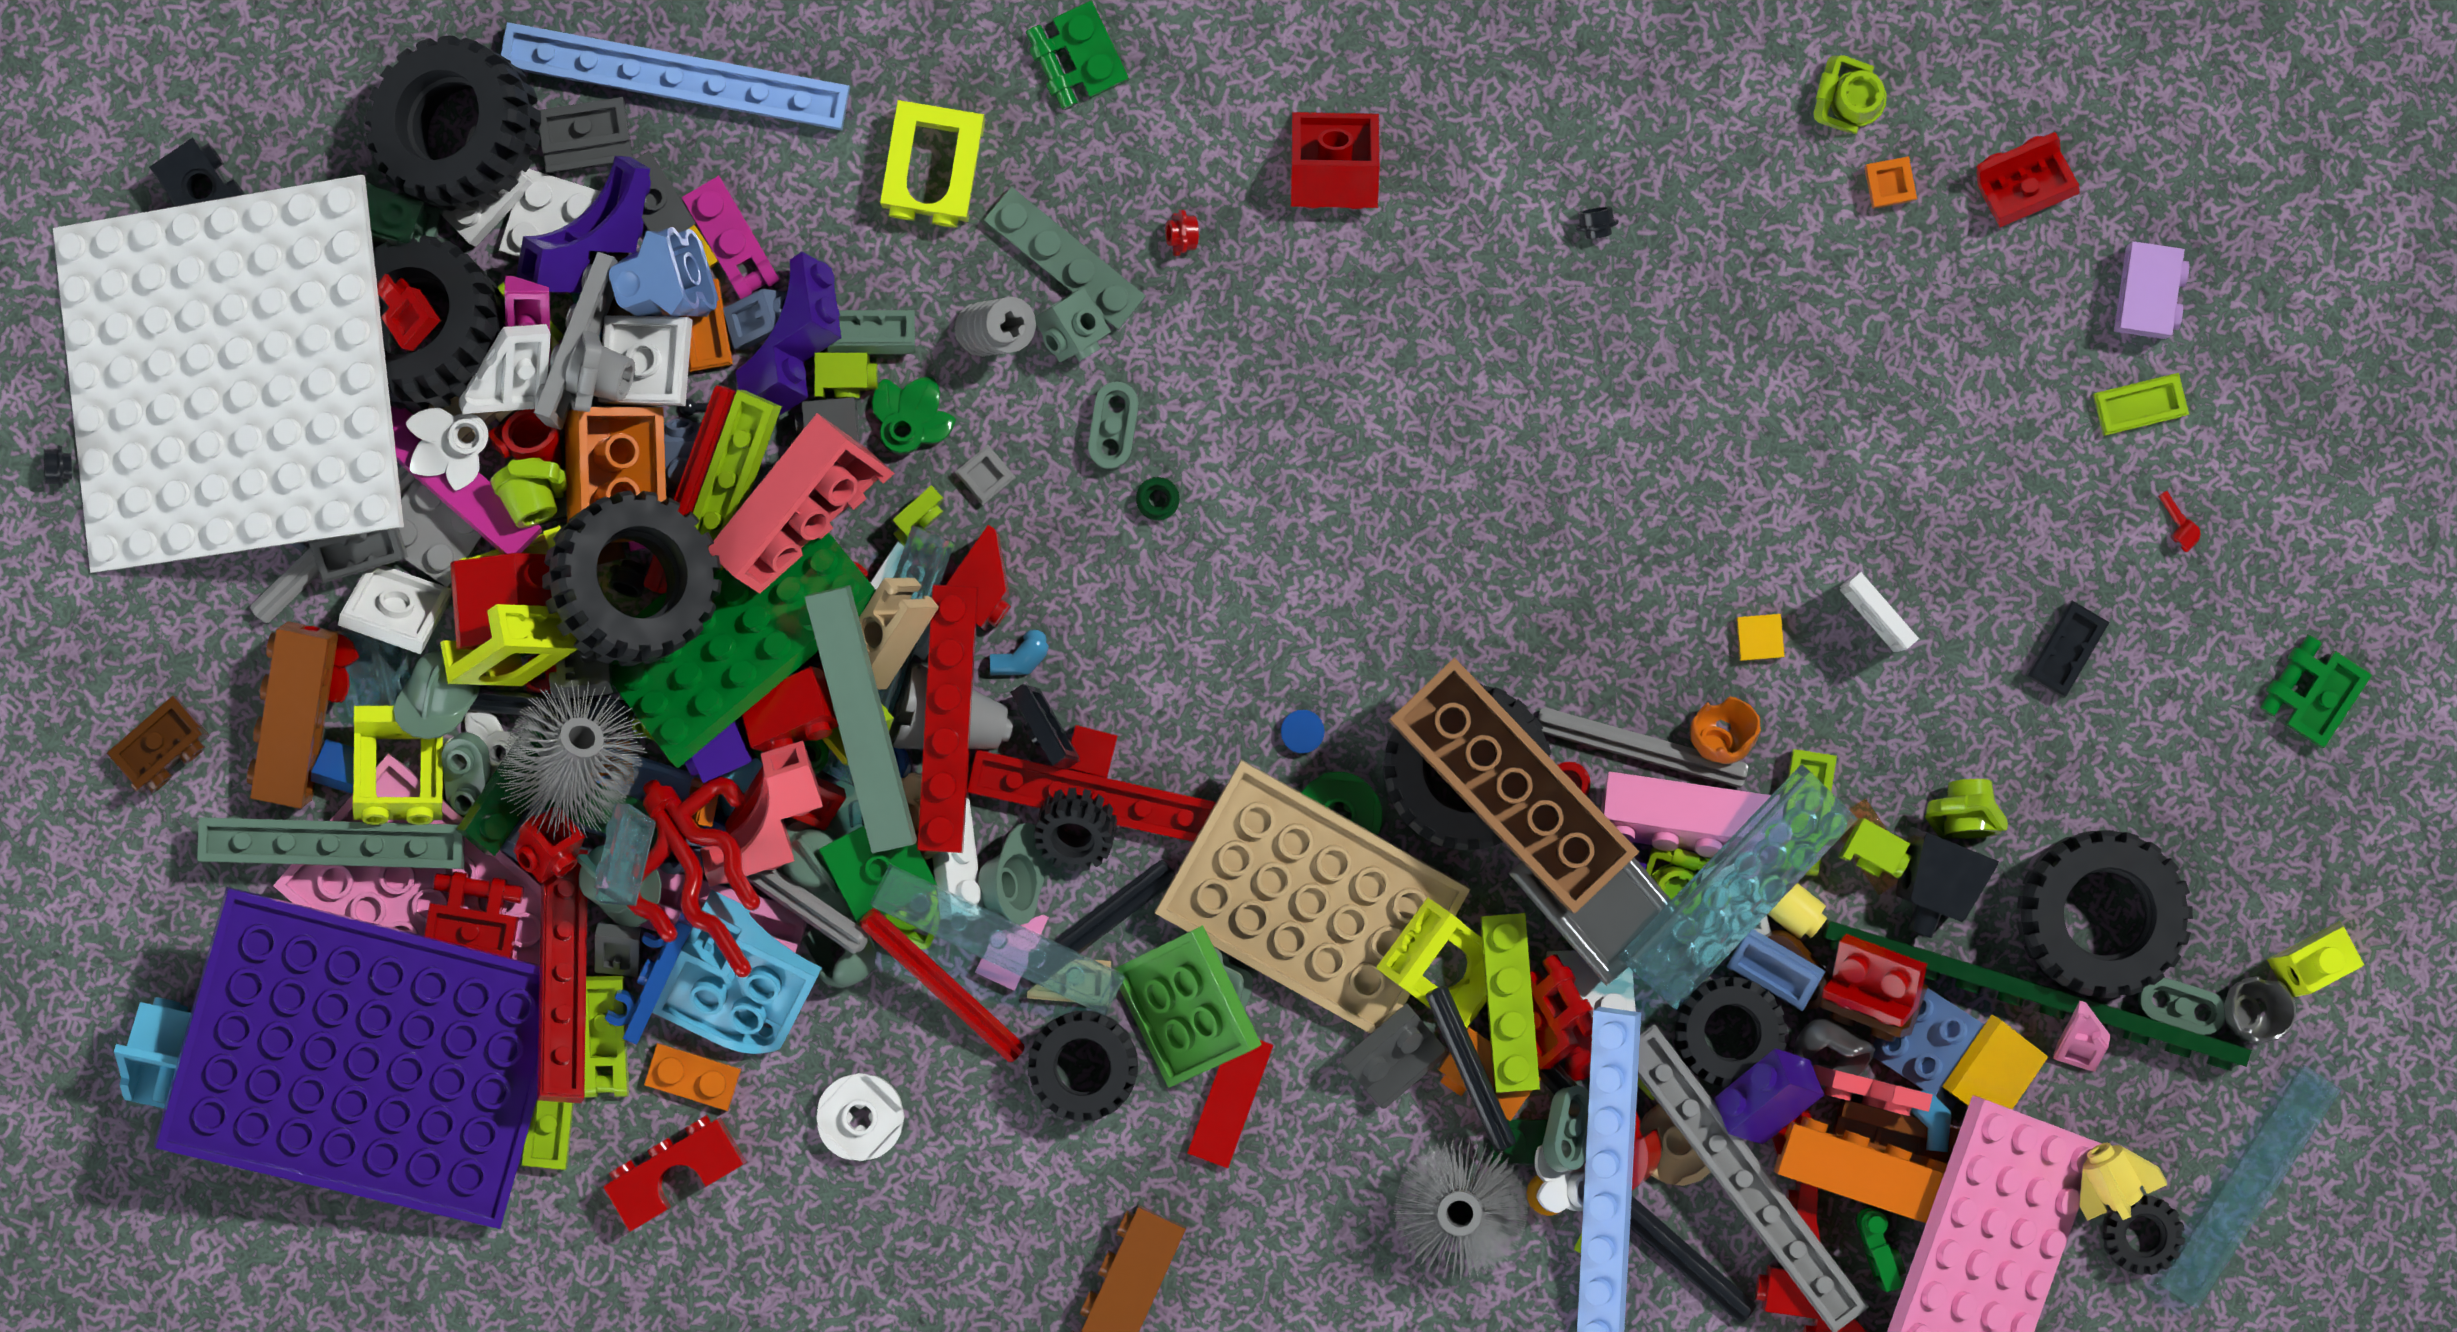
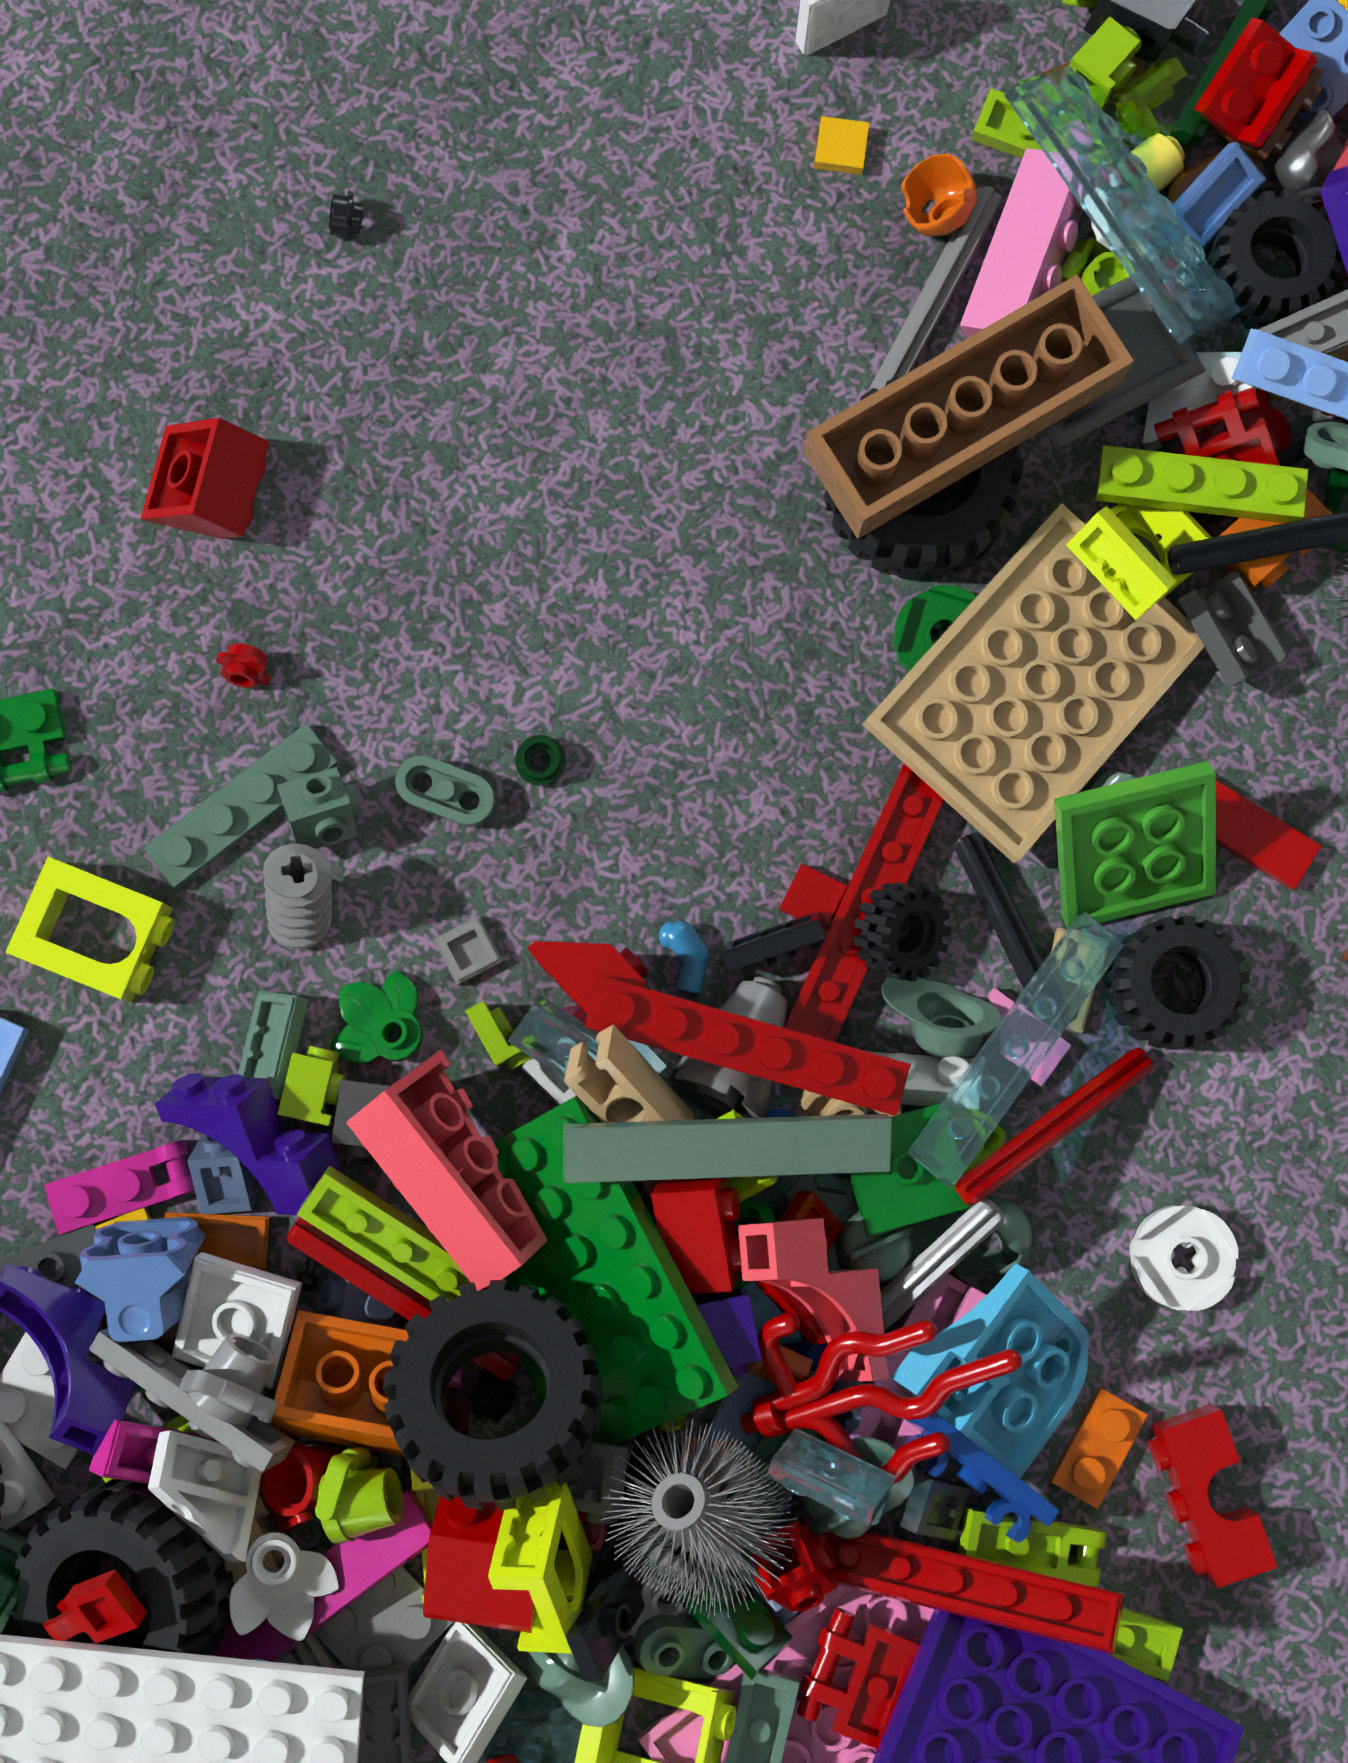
camera: 80 degrees left, 5 degrees down
blue tile [1281,710,1325,754] -> none
none -> black plate [566,1562,645,1682]
none -> clear neon green bracket [1111,57,1187,139]

